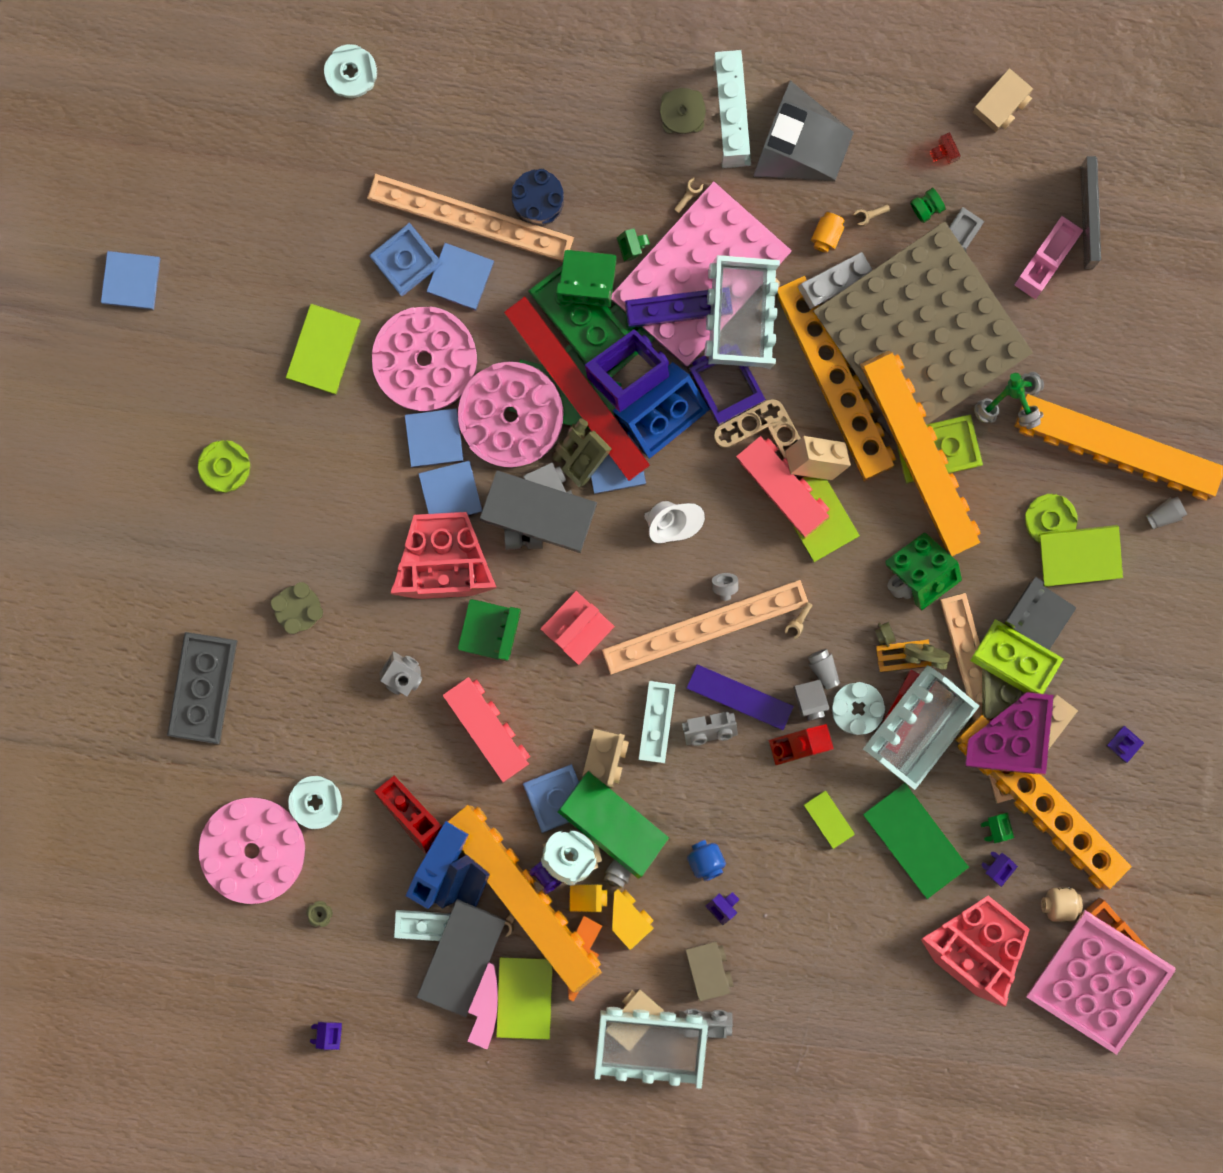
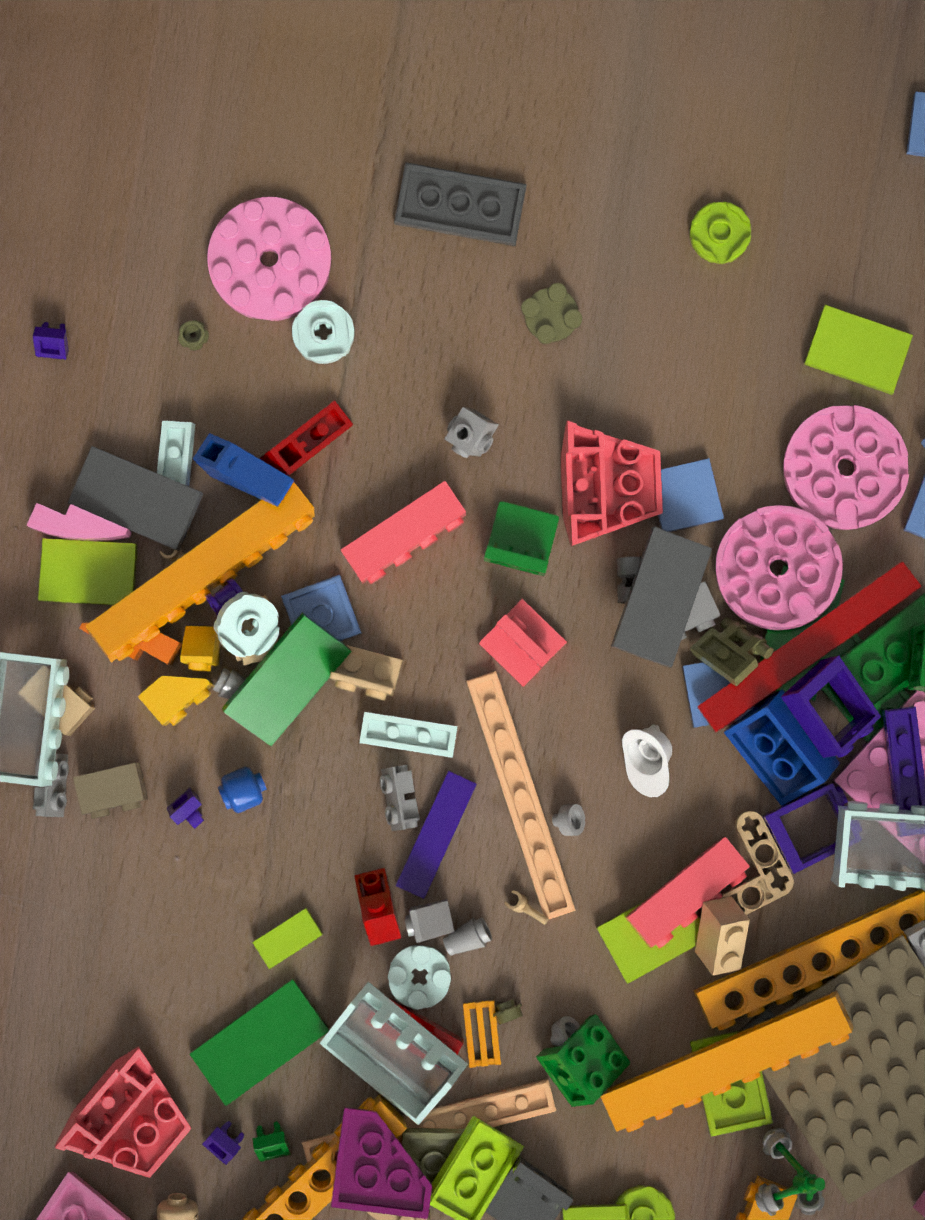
camera: 90 degrees right, 0 degrees up
medium blue tile [405,408,464,468] -> none
dark blue panel [435,855,489,909] -> none
olive piece [904,643,950,669] -> none

